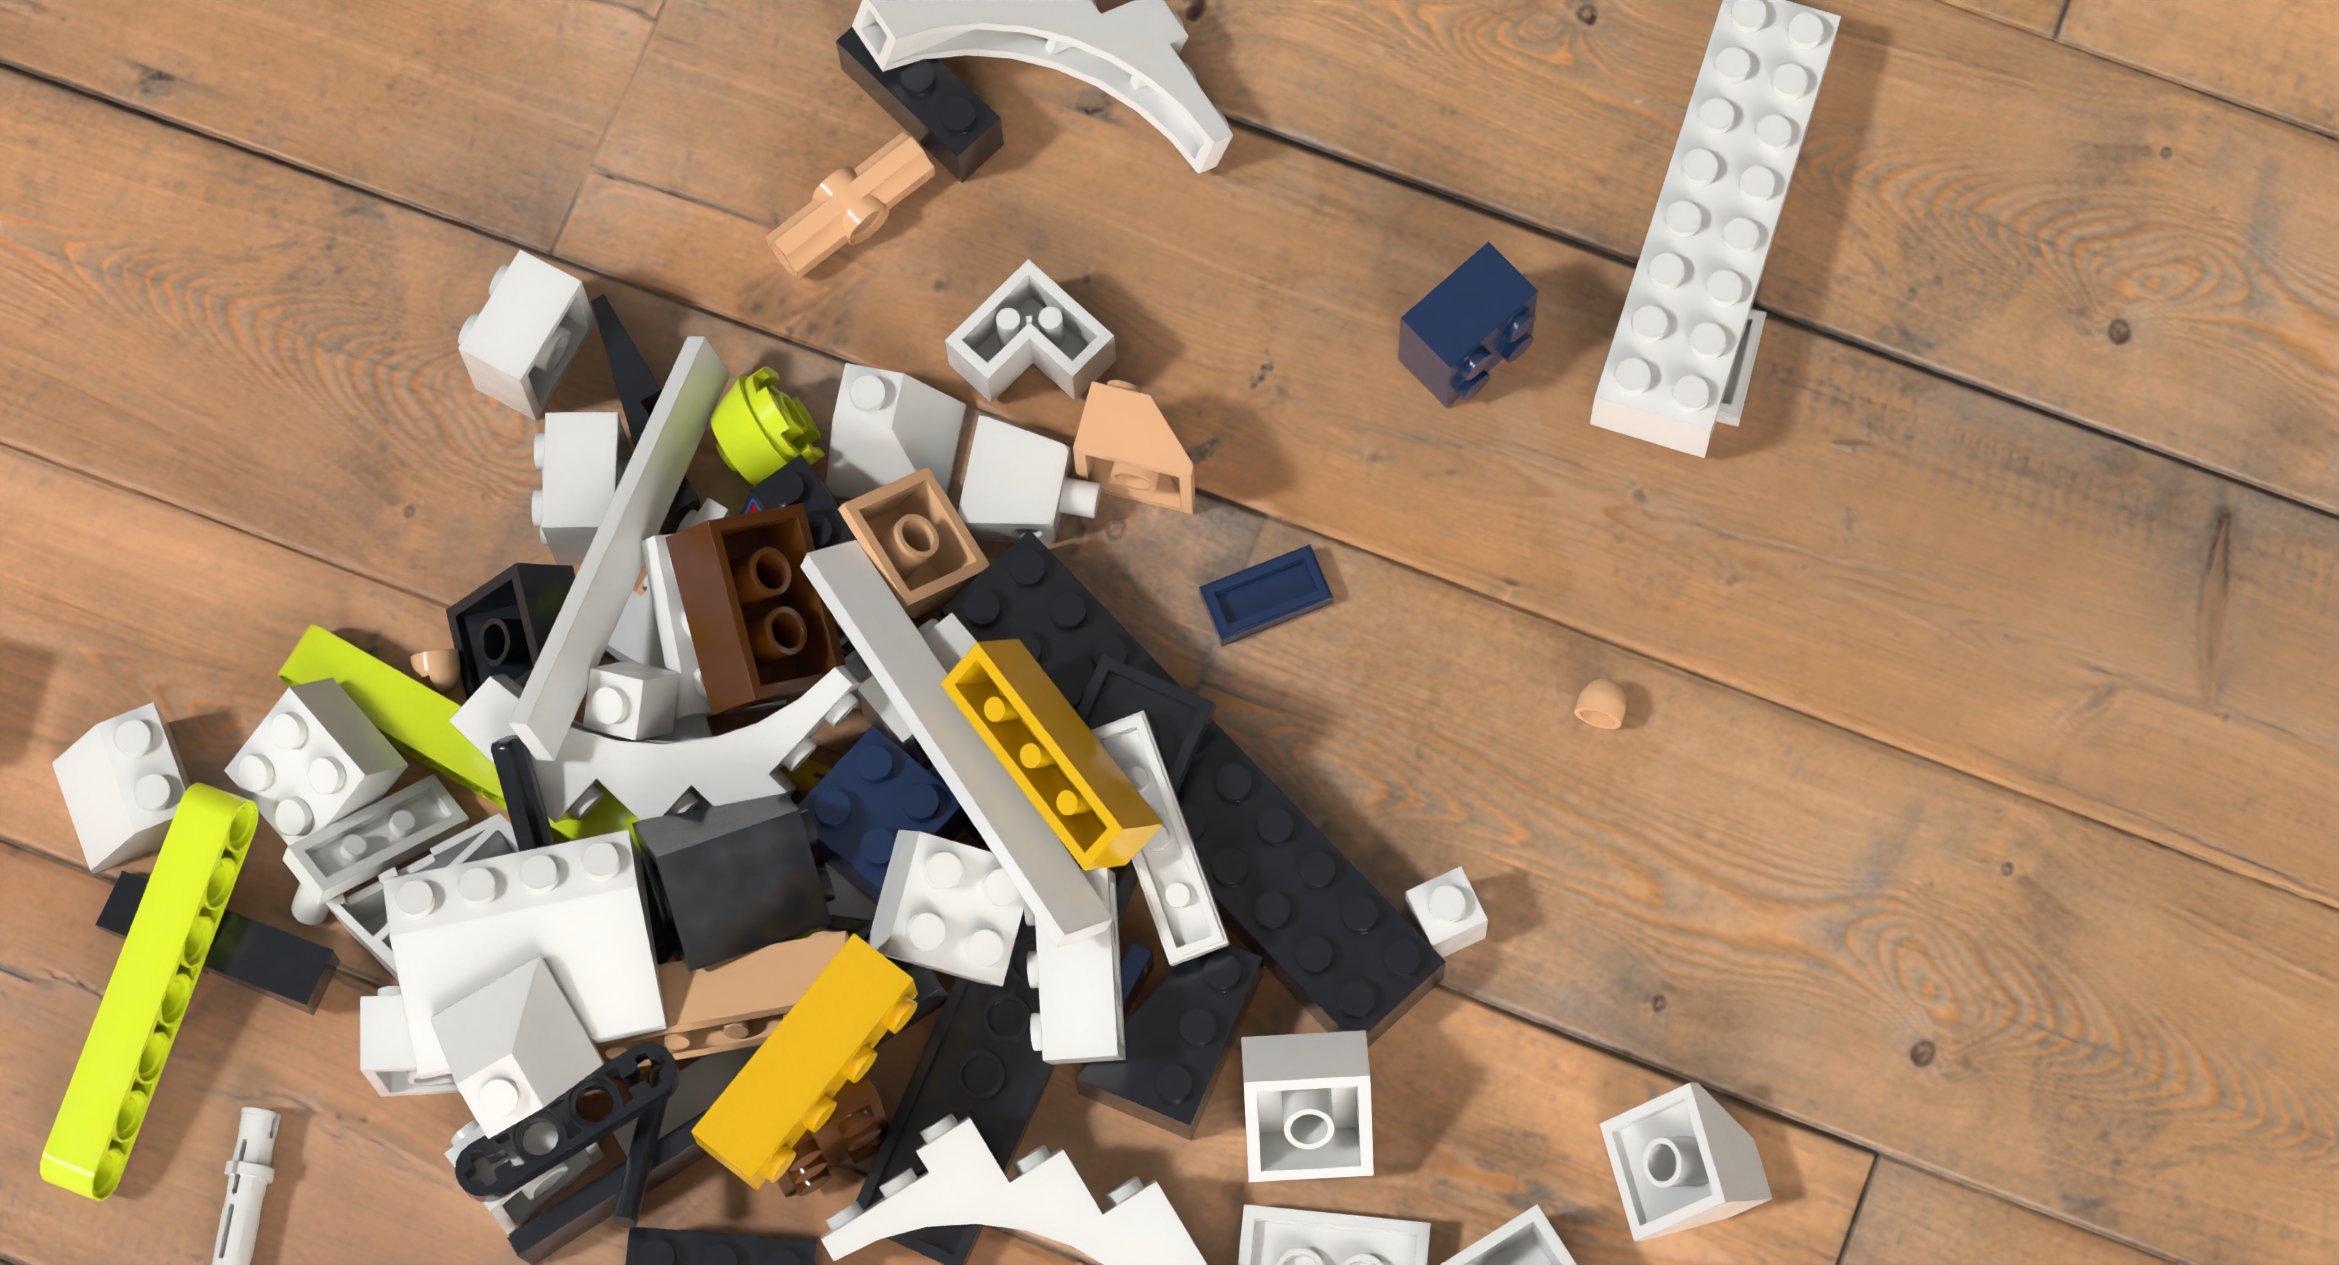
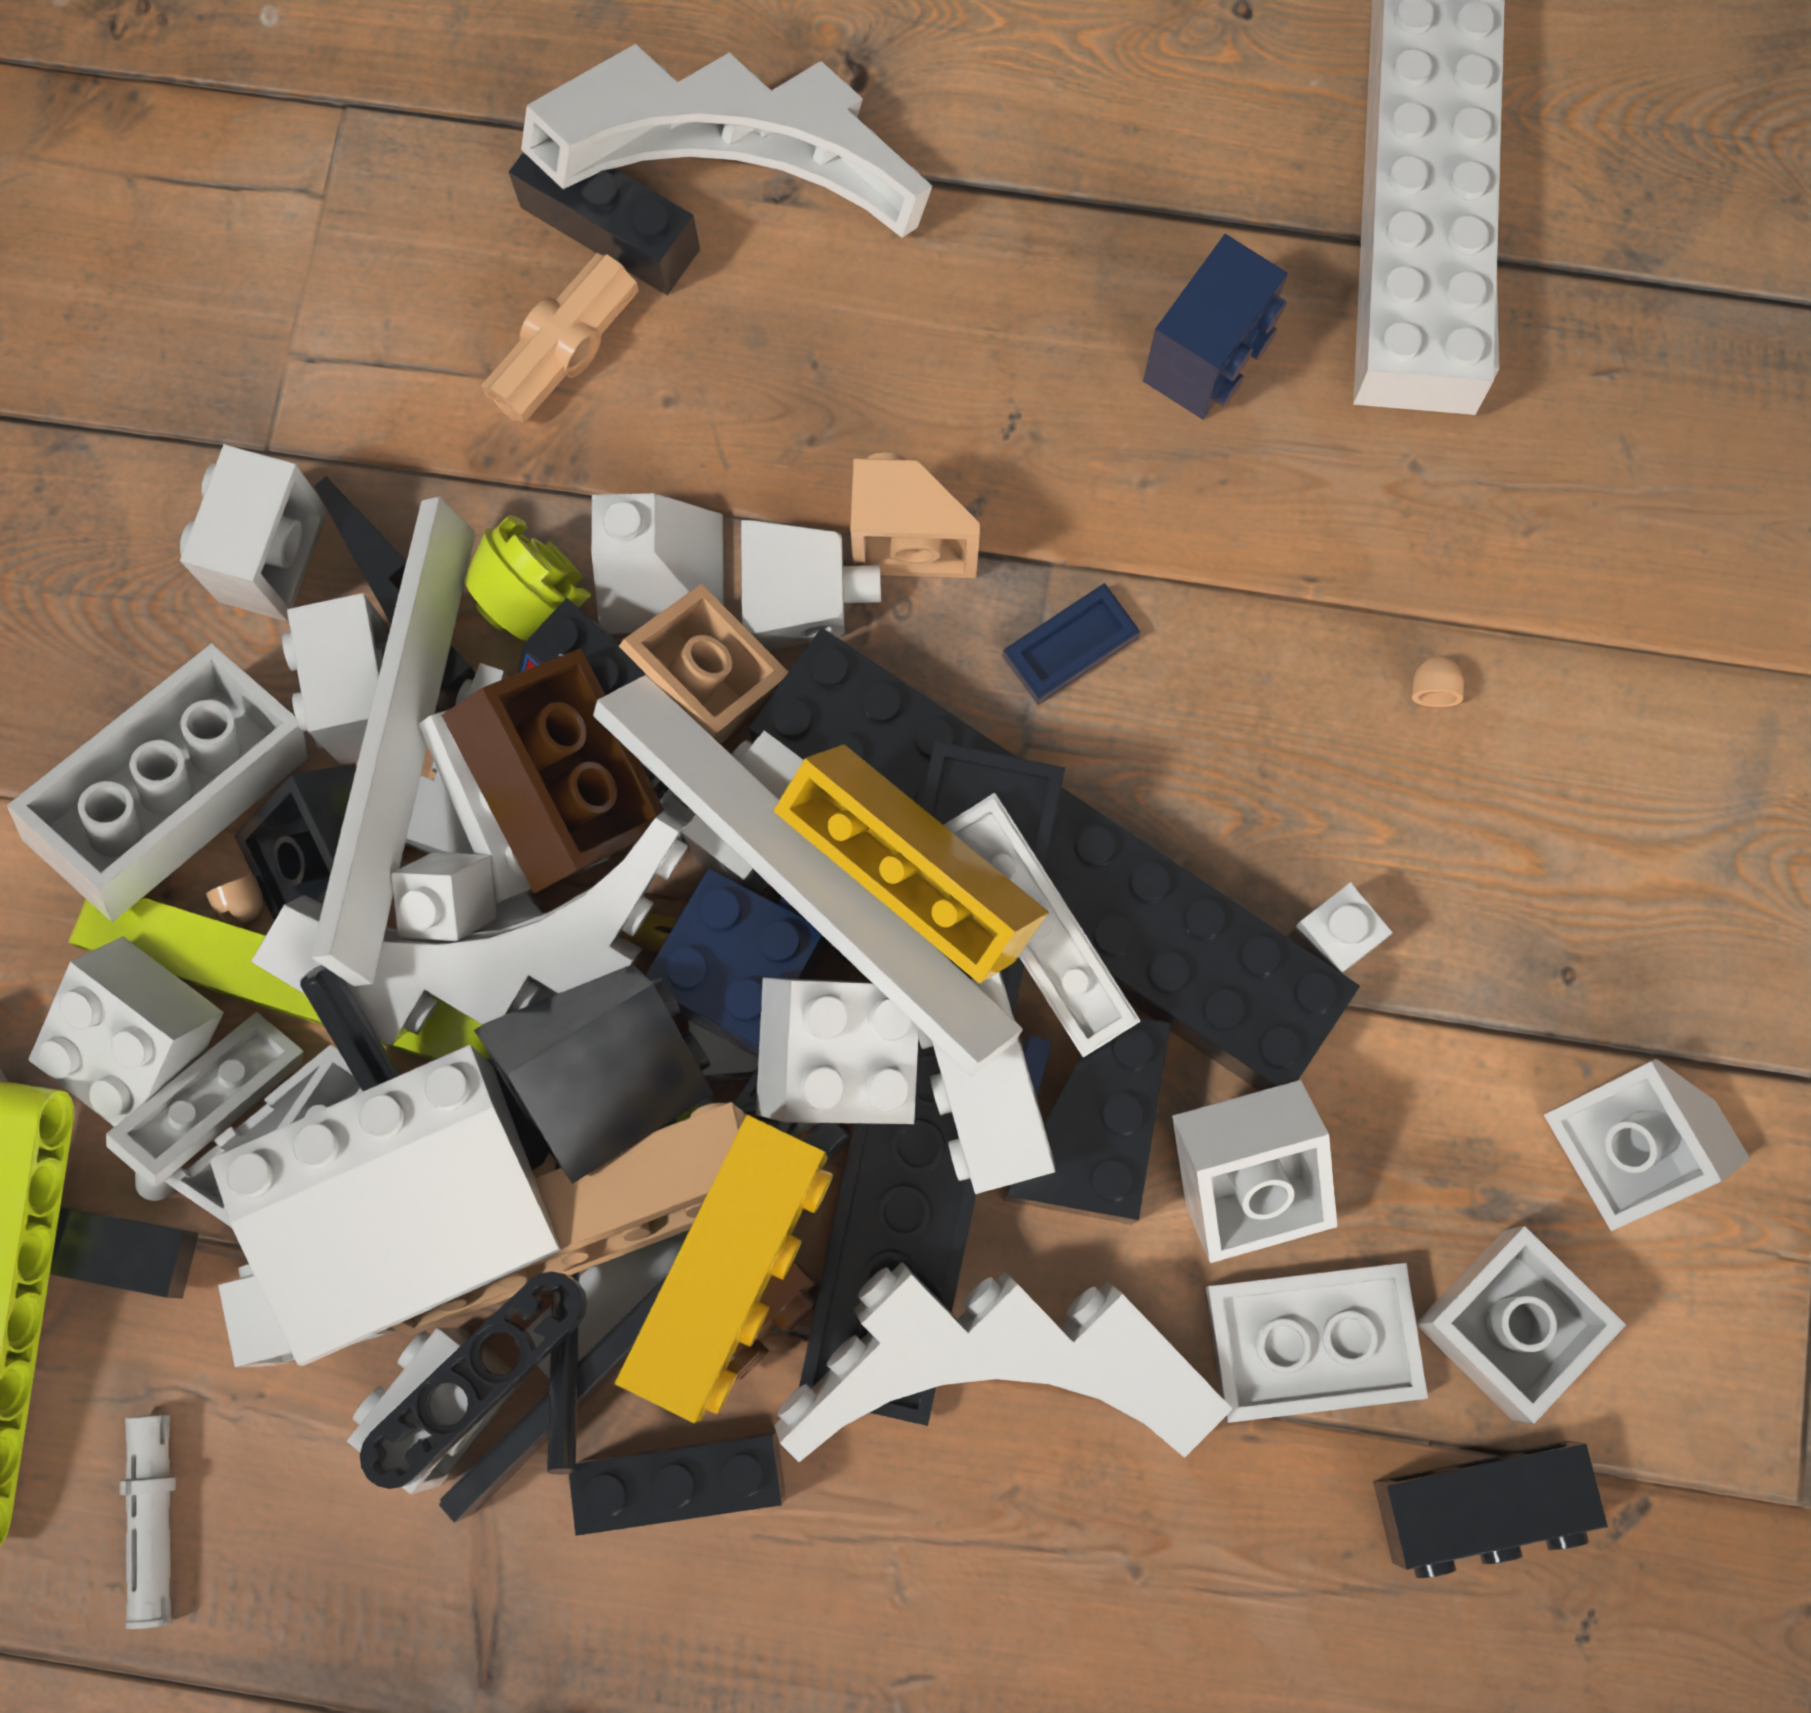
camera: 15 degrees left, 5 degrees up
white slope [430,954,604,1139] -> none
white brick [945,259,1116,403] -> none
none -> white brick [7,643,308,923]

